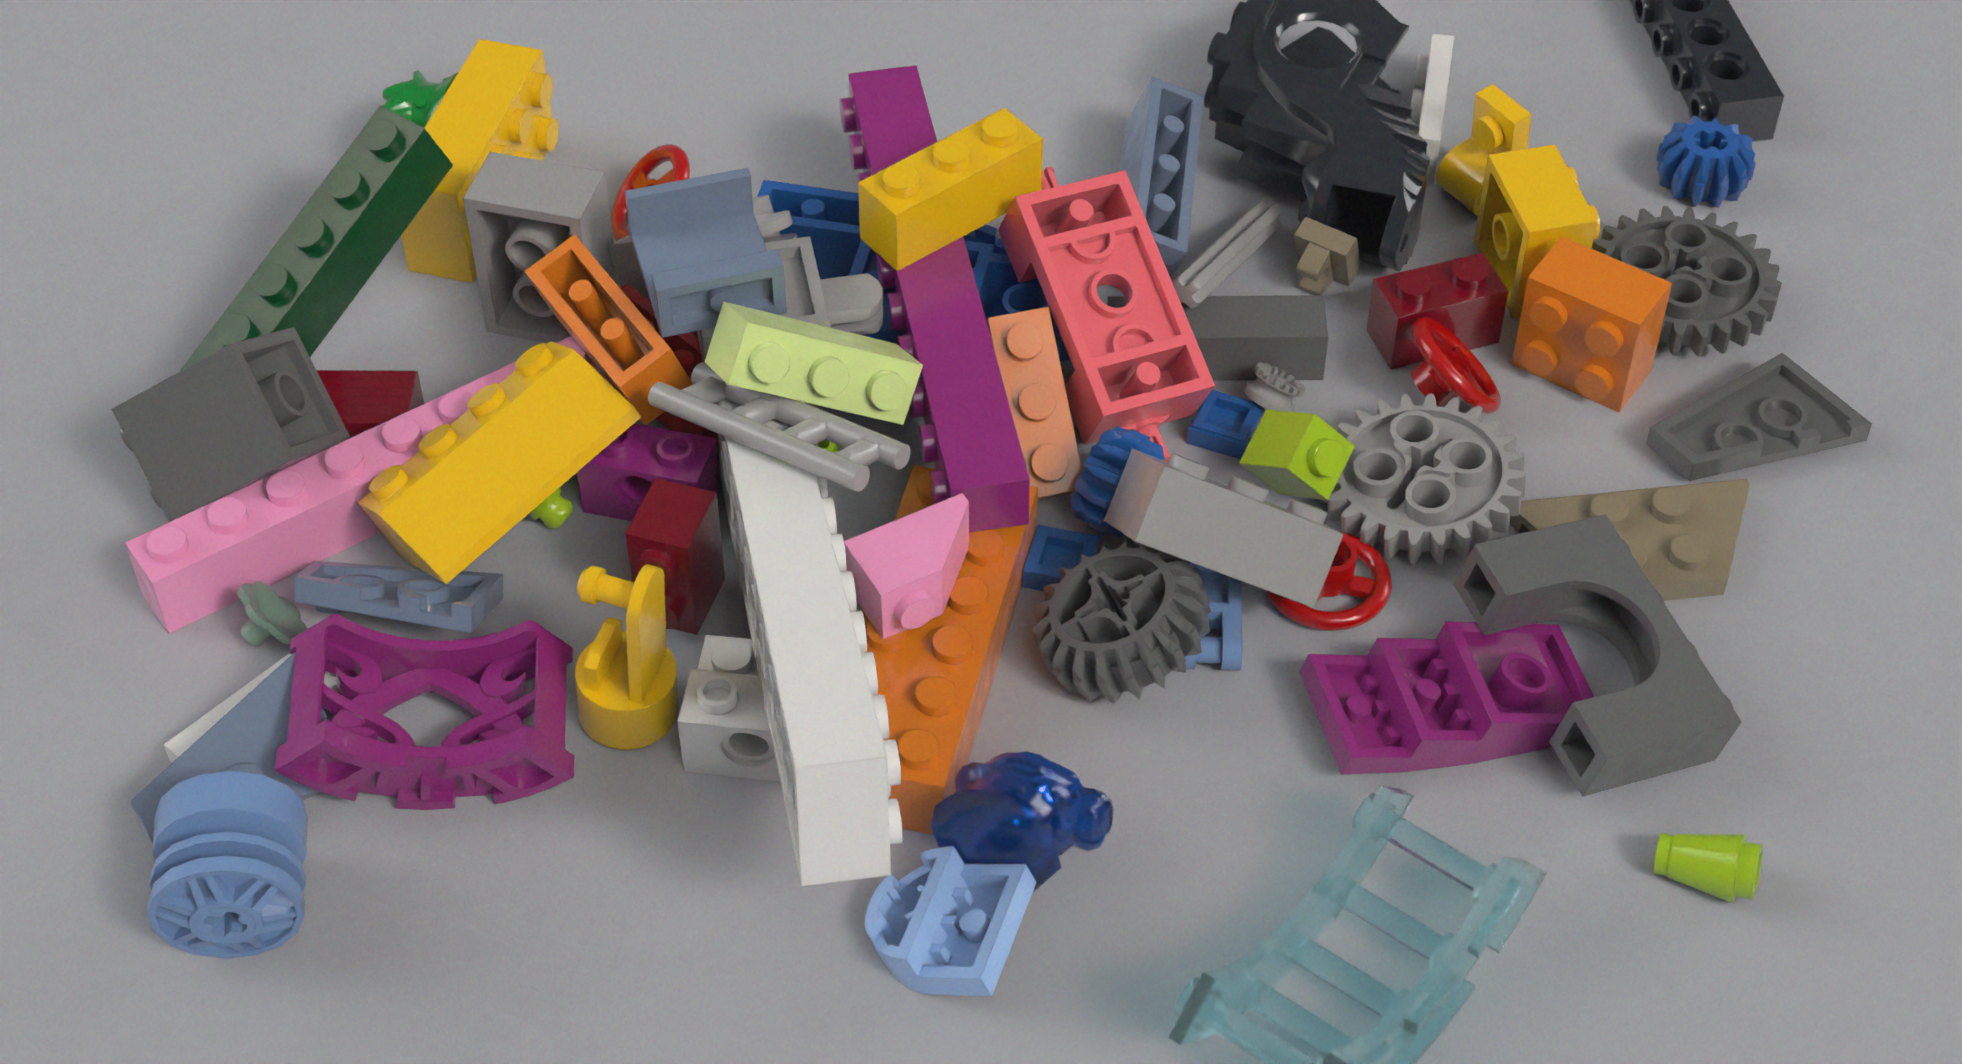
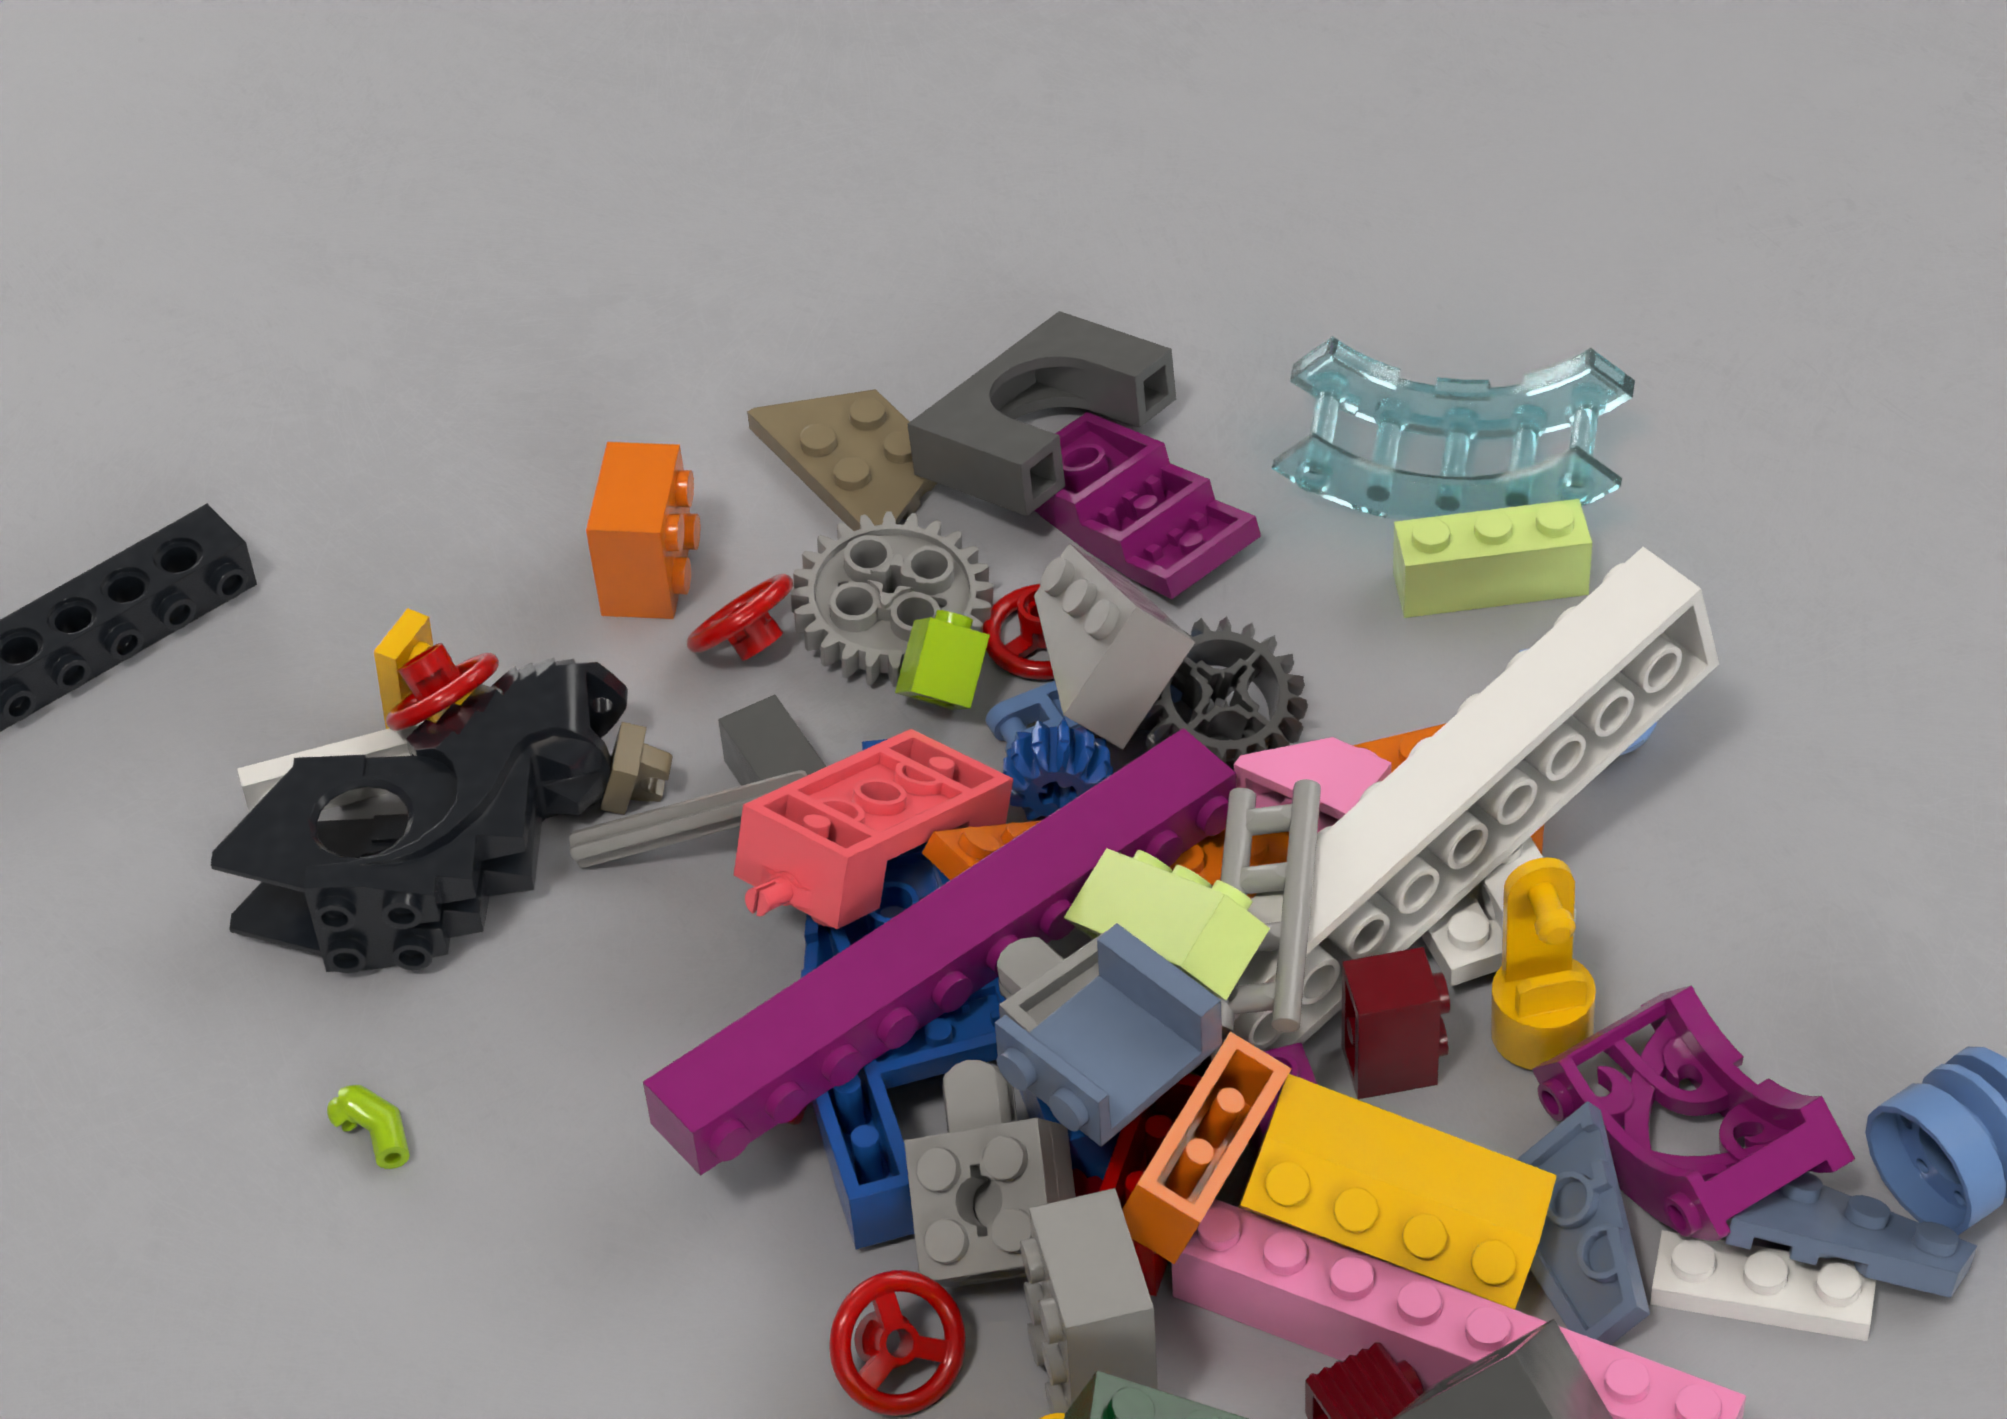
camera: 115 degrees left, 0 degrees up
sand green plant [237,581,308,647] -> none
yellow brick [858,108,1043,271] -> none
clear blue piece [930,751,1114,892] -> none
sand blue brick [1119,76,1204,278] -> none
light grey bush [1243,362,1305,412] -> none
dark red brick [1366,252,1509,370] -> none
yellow brick [1473,144,1600,320] -> none
dark grey gear [1592,206,1782,357] -> none
dark grey wing [1646,353,1872,481] -> none
lime cone [1654,833,1763,904] -> none
blue gear [1656,116,1756,208] -> none
none -> lime arm [327,1085,410,1169]
none -> red piece [386,643,499,731]
none -> yellowish green brick [1393,499,1592,618]

